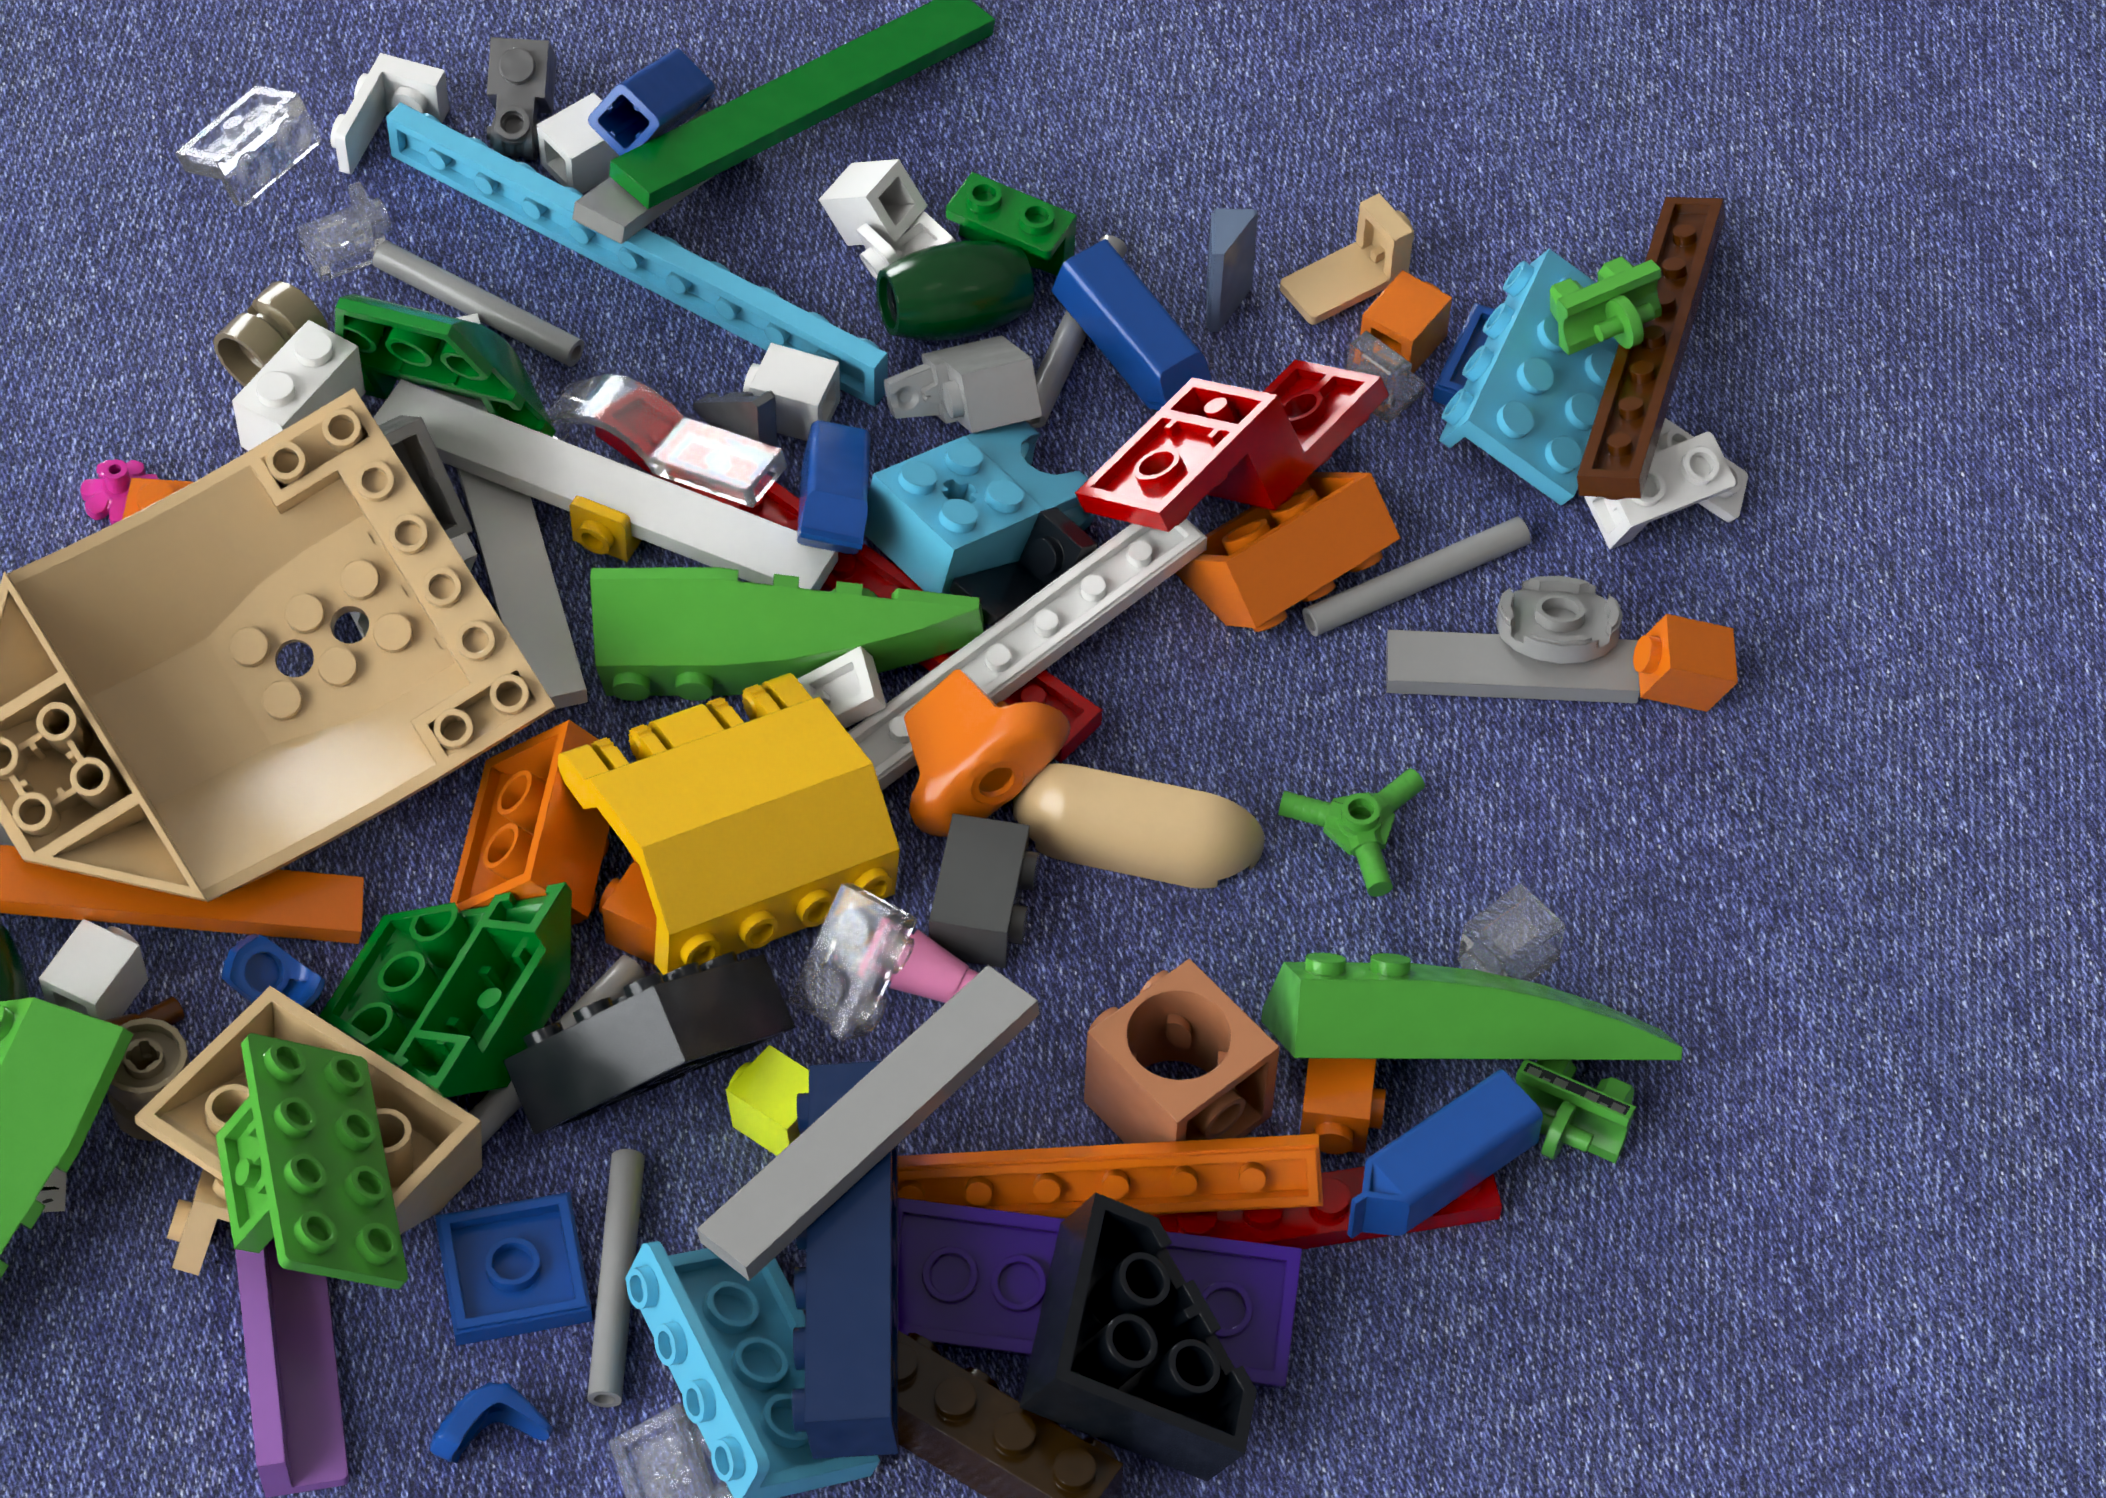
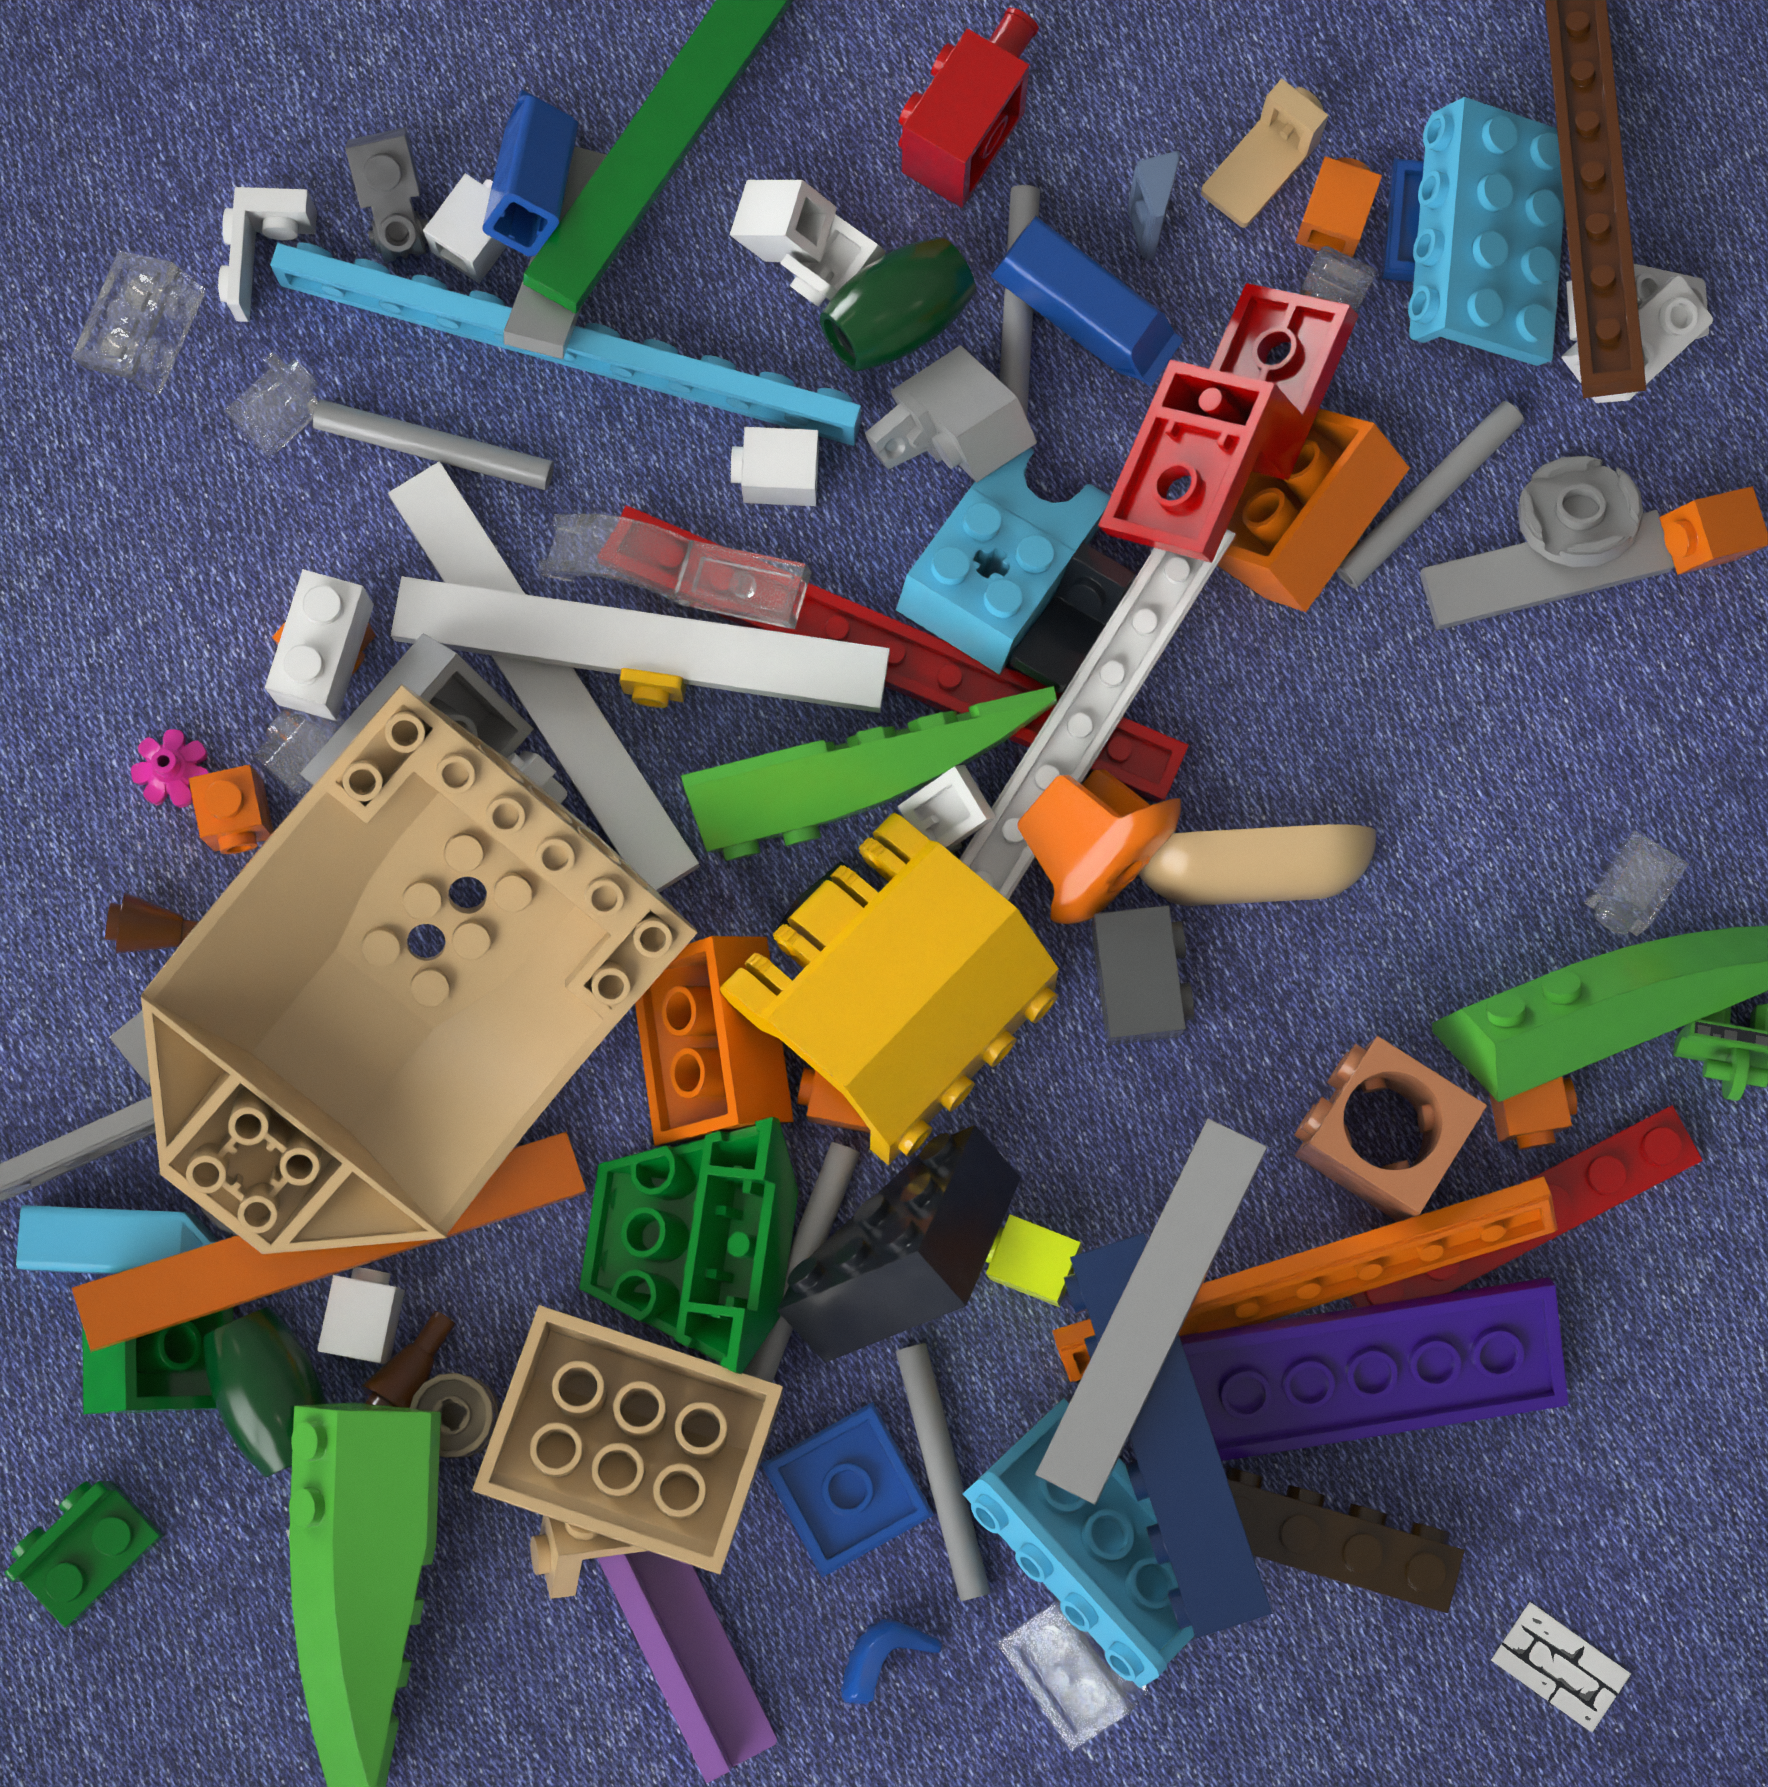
camera: 15 degrees left, 25 degrees up
dark tan wheel [213,281,328,387] -> none
bright green bracket [216,1033,408,1290] -> none
blue hair [221,933,325,1010] -> none
green wedge [335,294,556,437] -> none
dark grey tile [693,390,778,475] -> none
clear bracket [788,882,918,1041] -> none
blue piece [797,420,871,554] -> none
bright pink cone [878,928,979,1003] -> none
green bracket [945,172,1077,276] -> none
black brick [1019,1192,1257,1481] -> none
bright green piece [1278,768,1425,897] -> none
blue piece [1347,1069,1543,1239] -> none
bright green hips [1549,256,1662,355] -> none
none -> red brick [898,7,1039,208]

